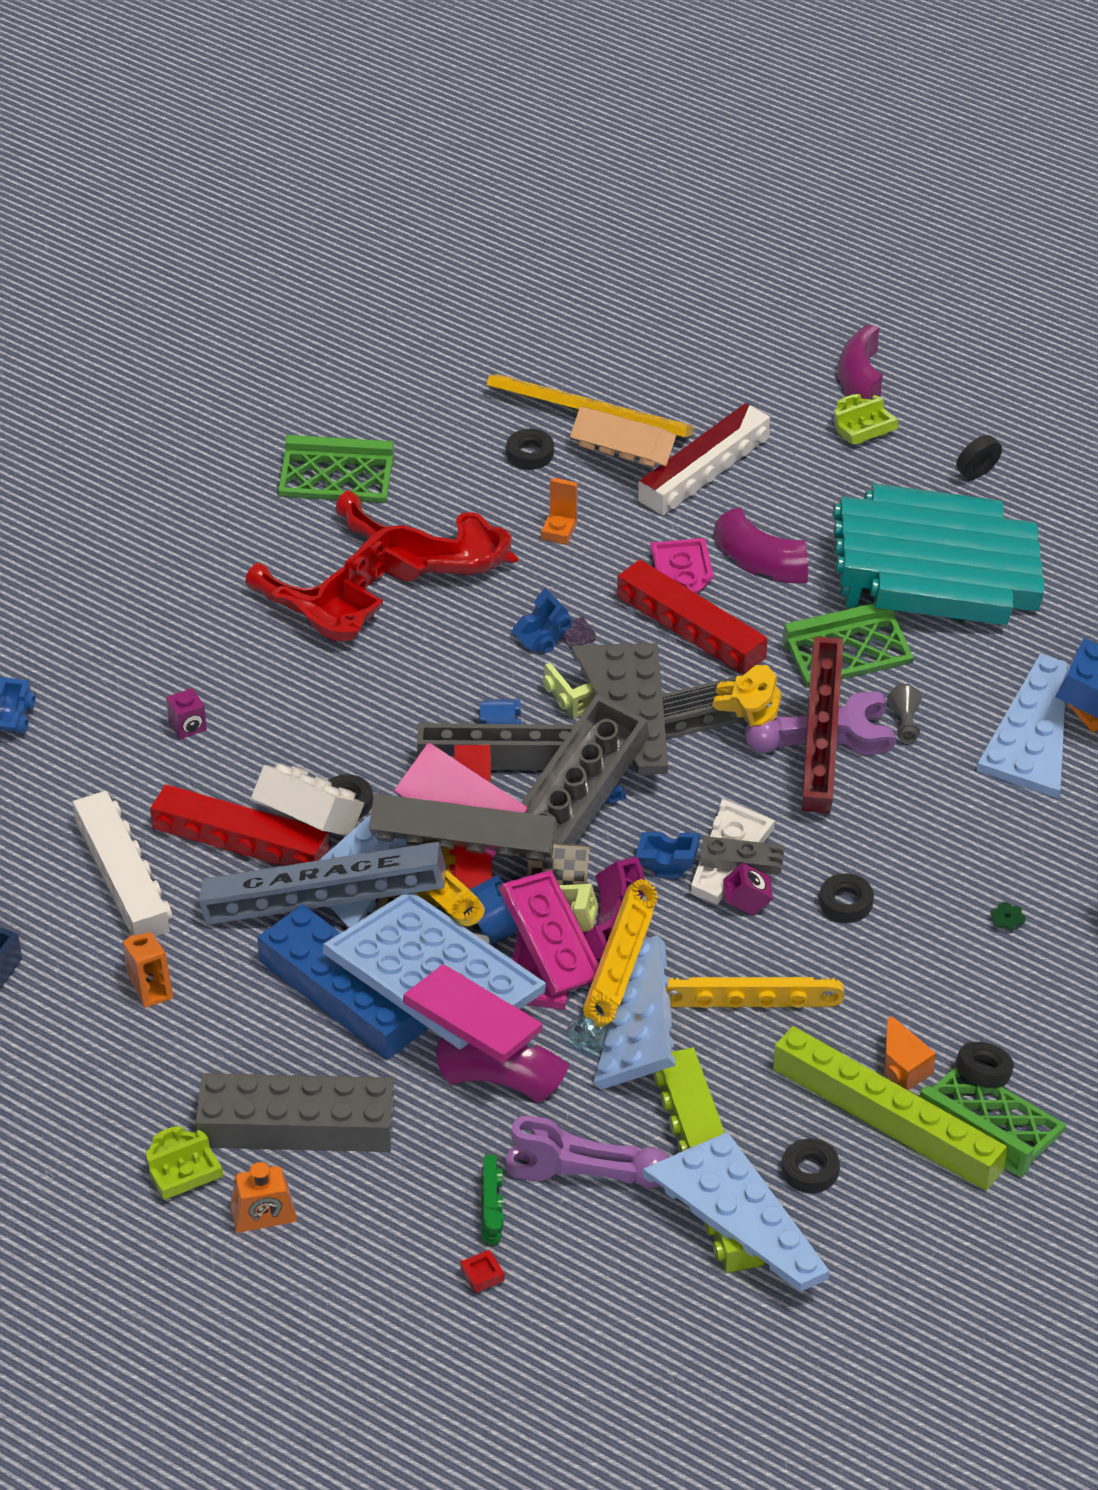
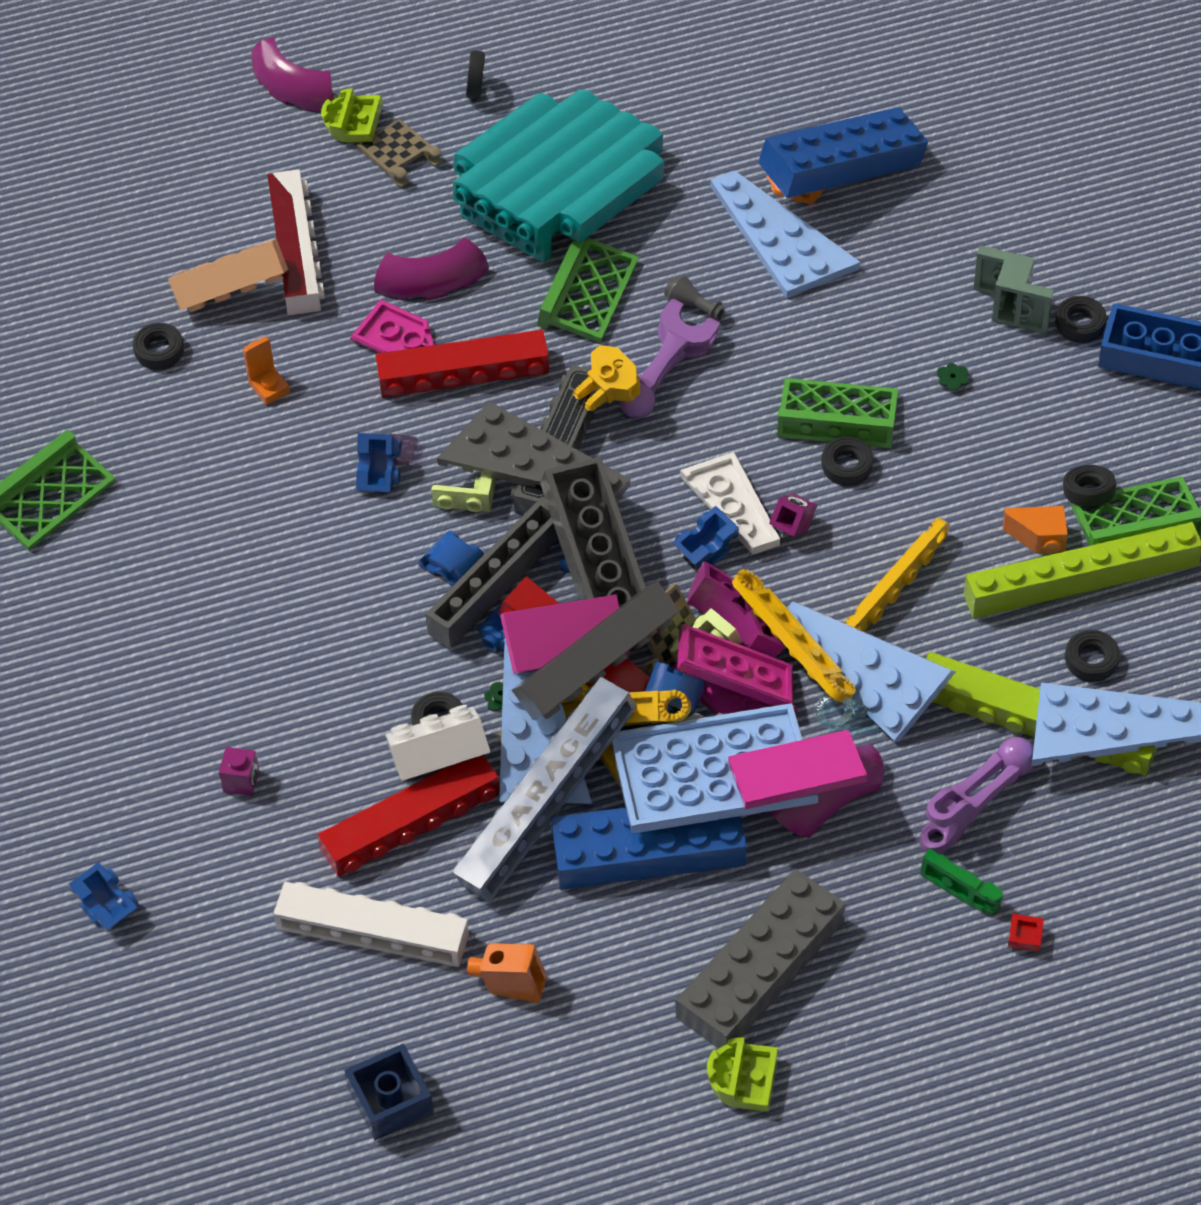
camera: 50 degrees left, 10 degrees up
orange torso [230,1162,297,1233] -> none
red animal [245,490,519,642] -> none
yellow tile [487,374,694,437] -> none
dark grey hinge [700,836,785,875] -> none
dark red brick [801,637,843,813] -> none
none -> dark tan flag [357,119,443,188]
none -> bright green fence [777,378,898,448]

